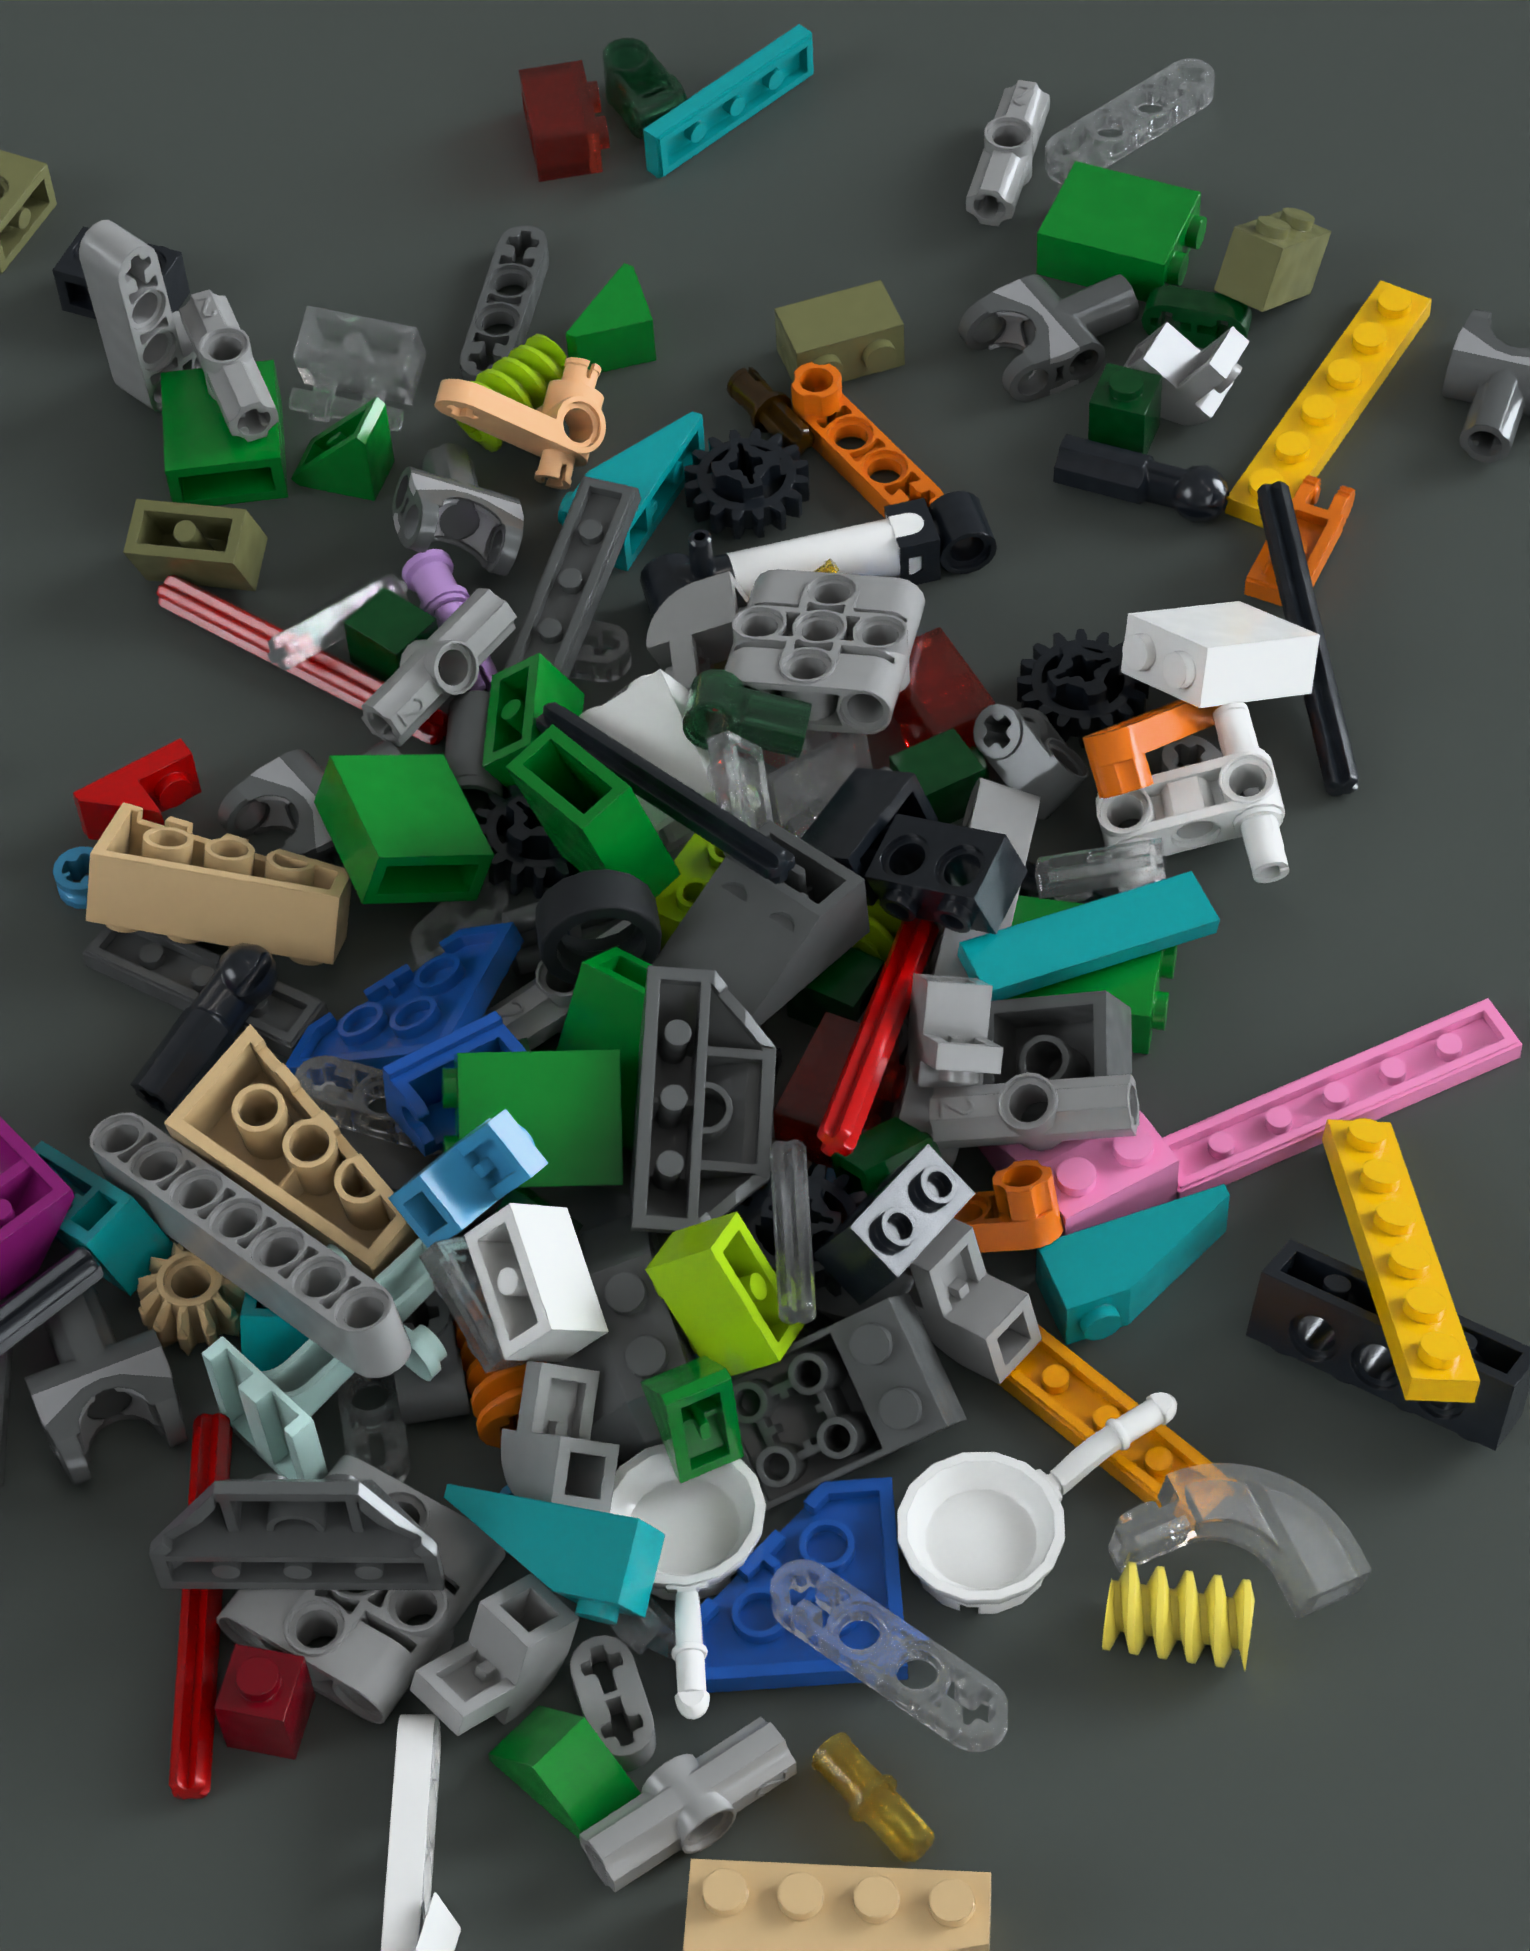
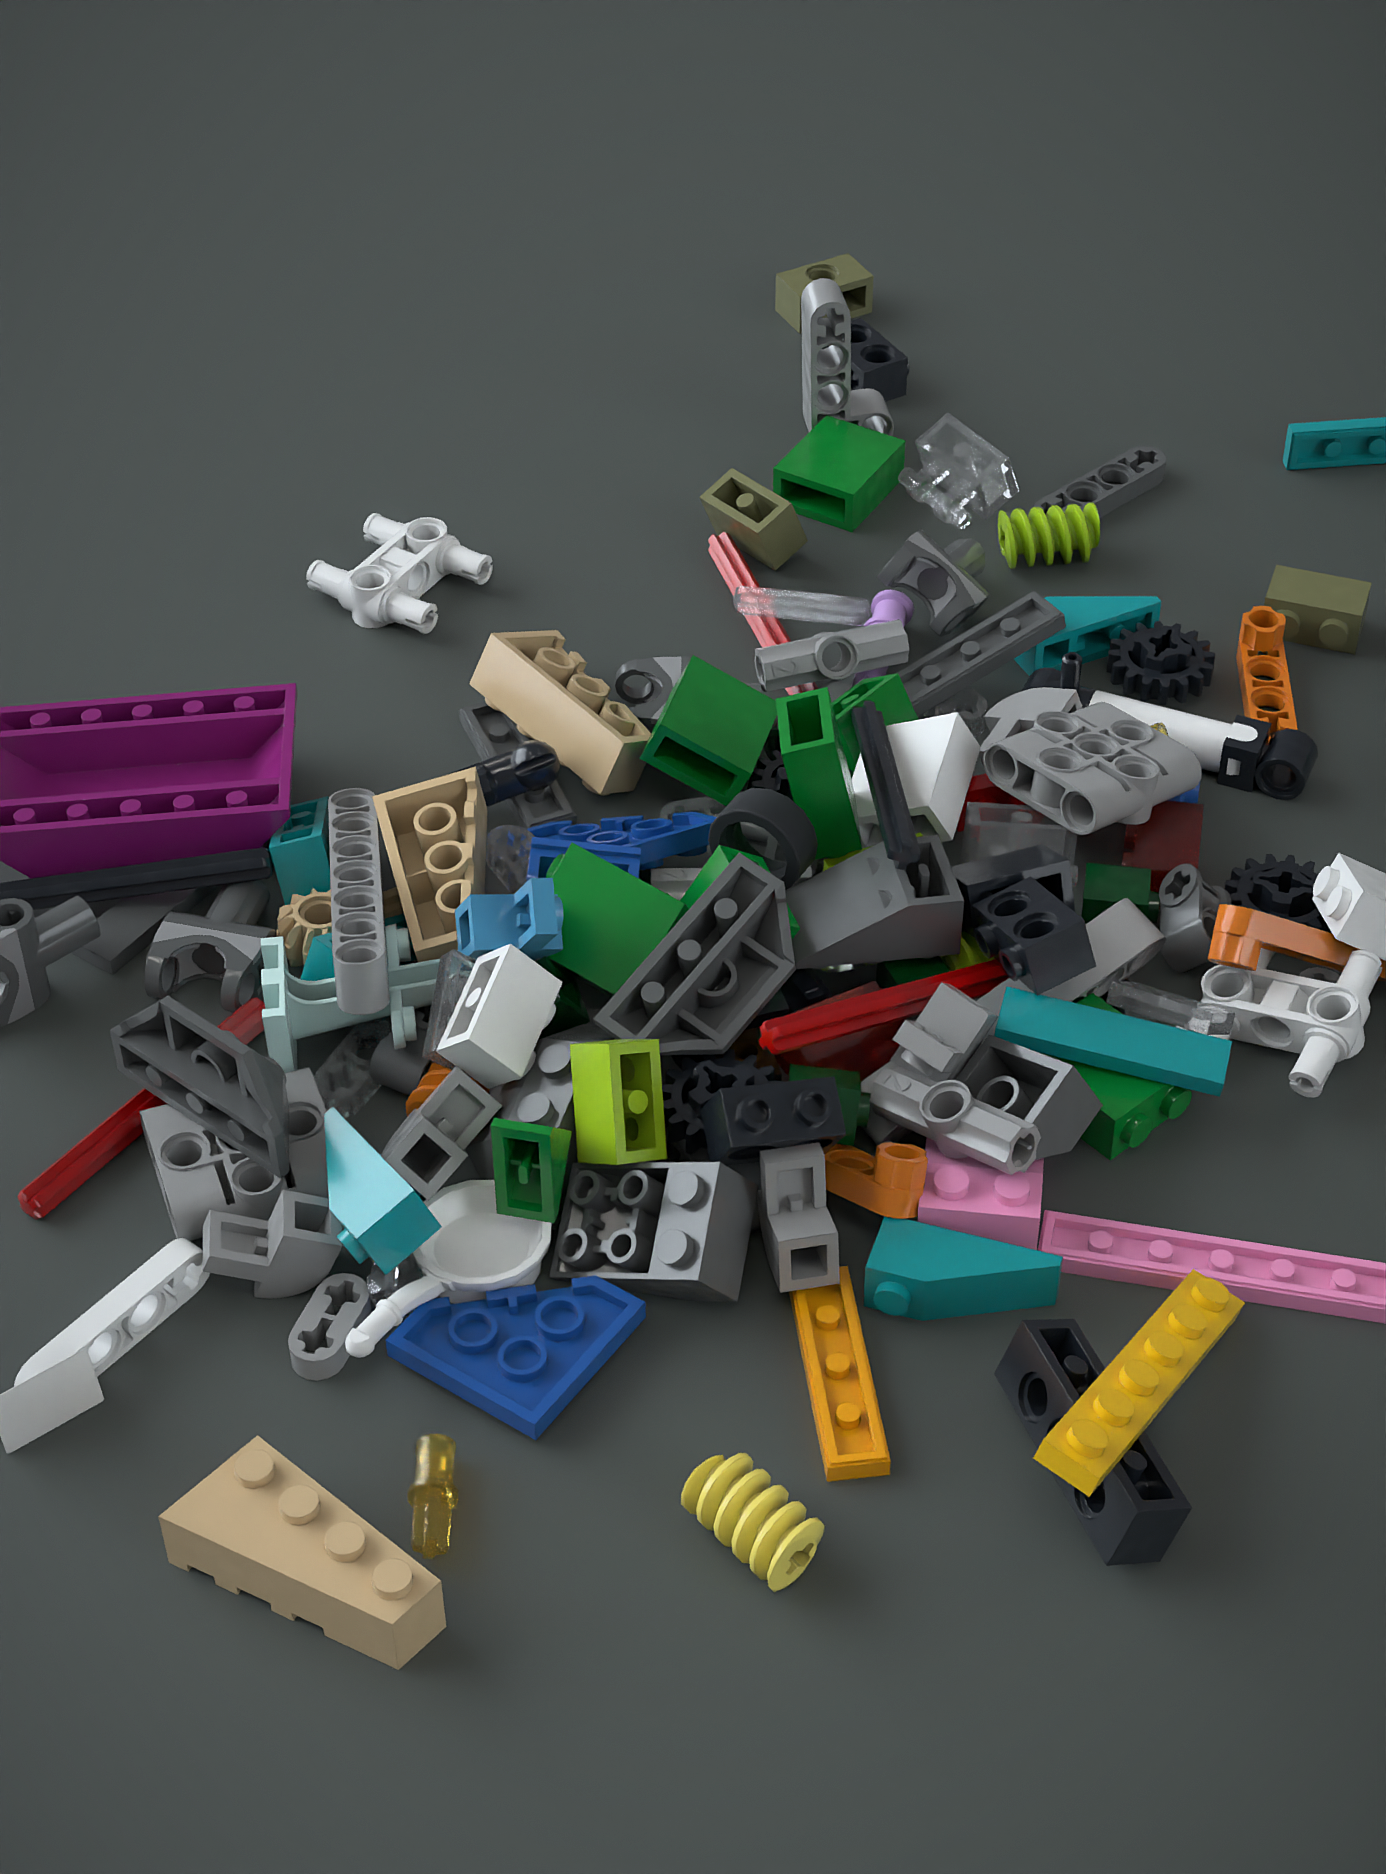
camera: 35 degrees right, 10 degrees down
red slope [72,738,202,840] -> none
light grey piece [179,289,279,442] -> none
dark red brick [214,1644,316,1760] -> none
green slope [291,397,395,501] -> none
dark green brick [343,586,438,682] -> none
light nougat piece [434,357,606,489] -> none
green slope [488,1705,641,1840] -> none
clear red brick [519,60,610,182] -> none
green slope [566,263,656,373] -> none
light grey piece [579,1716,797,1893] -> none
clear green piece [603,38,687,139] -> none
clear green piece [683,669,812,758] -> none
clear plate [707,730,773,856] -> none
dark brown axle [727,367,815,456] -> none
clear axle [769,1139,816,1325] -> none
clear beam [770,1559,1008,1752] -> none
white piece [897,1392,1177,1614] -> none
clear arch [1107,1463,1372,1619] -> none

